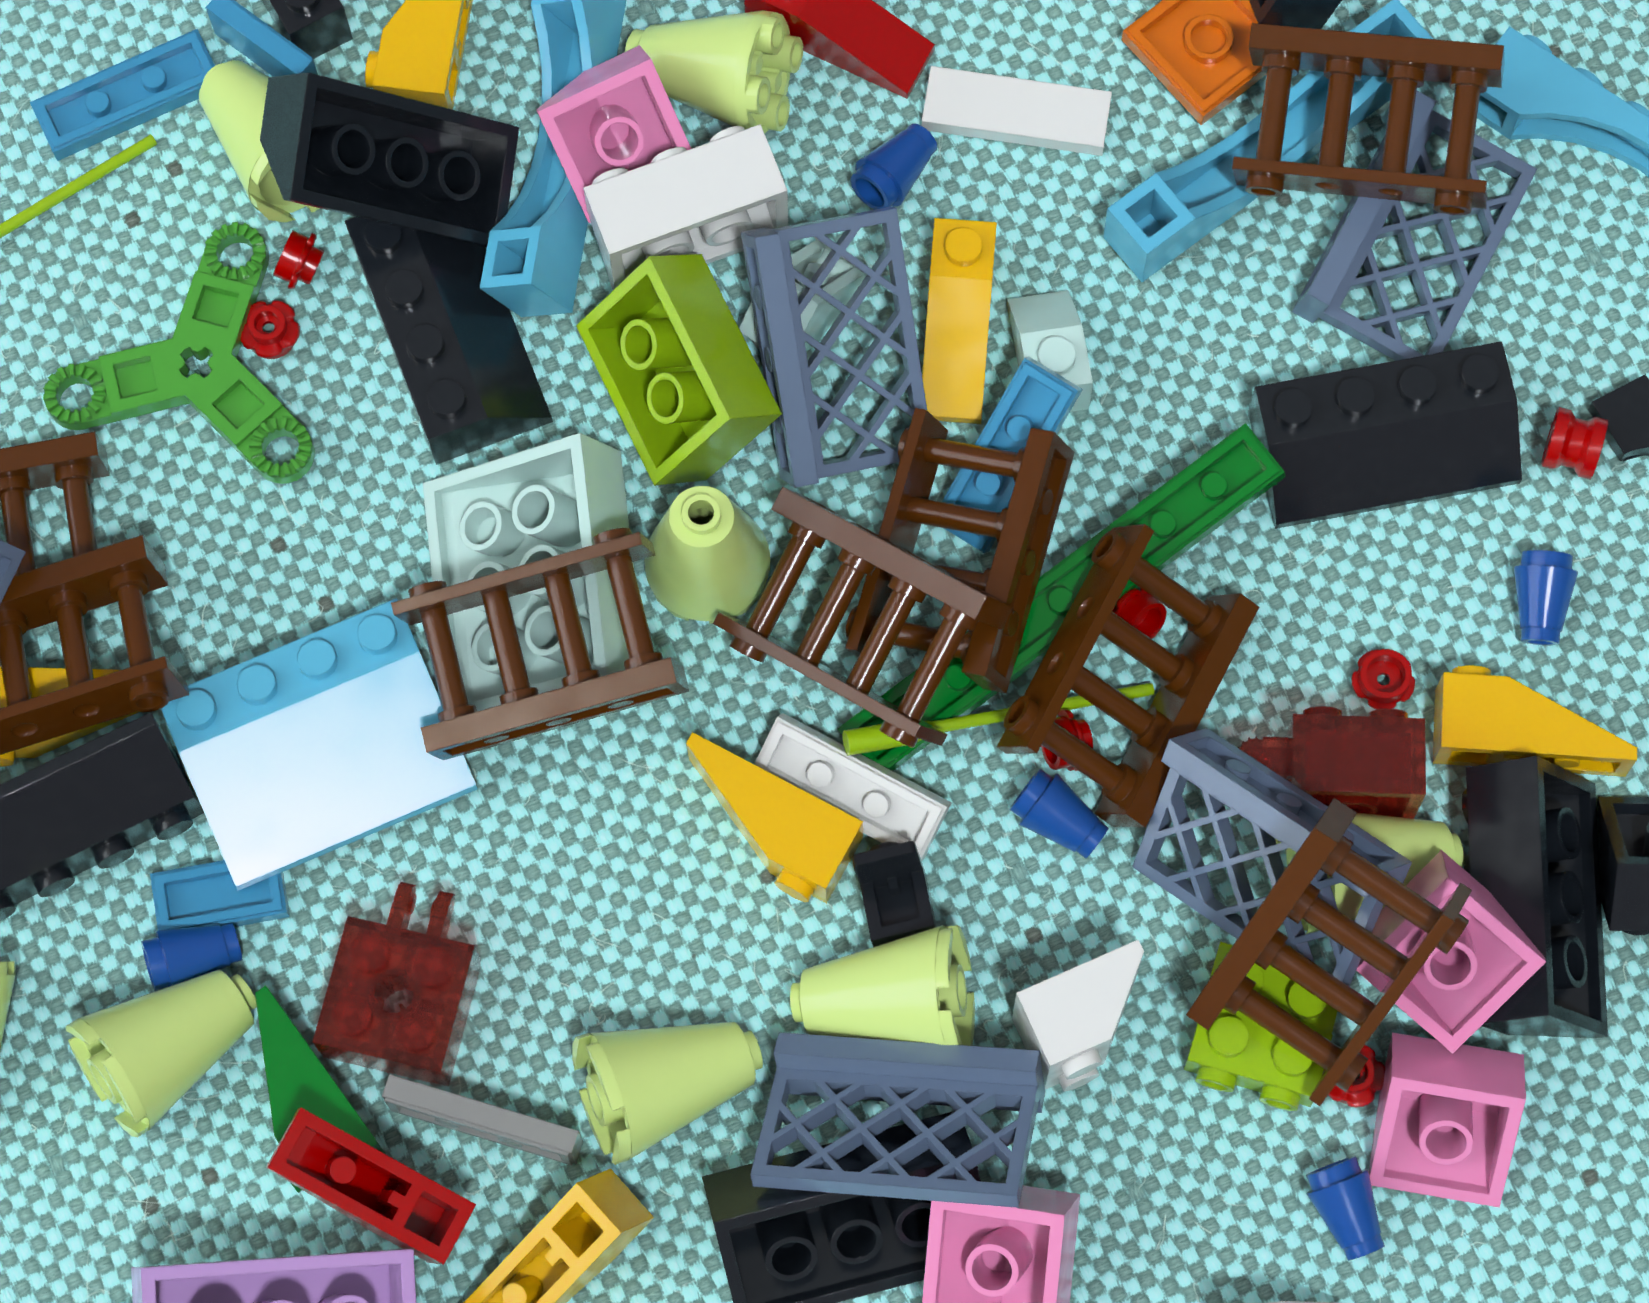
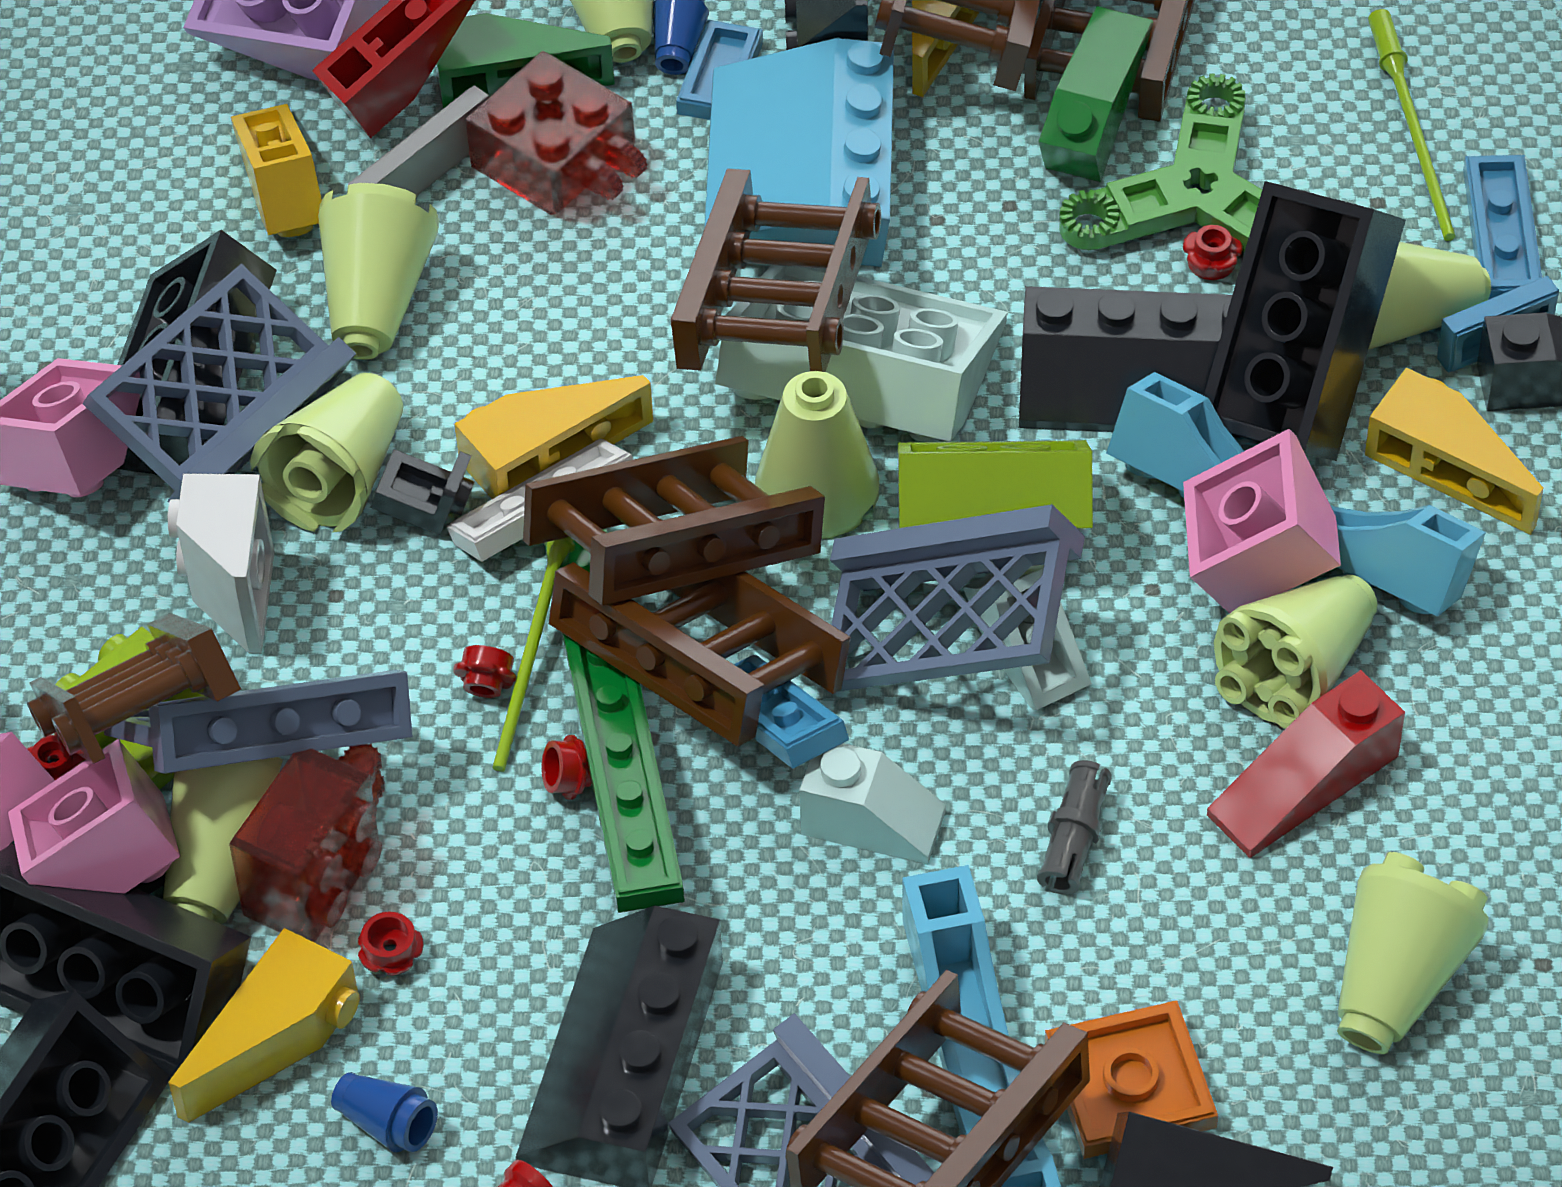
camera: 115 degrees right, 20 degrees down
white slope [583,124,788,290] -> none
blue cone [850,124,937,210] -> none
white tile [921,66,1112,156] -> none
yellow slope [922,218,997,424] -> none
reddish brown fence [996,524,1259,828] -> none
blue cone [1009,769,1109,859] -> none
none -> dark grey pin [1037,760,1112,895]
none -> green slope [1038,6,1153,182]

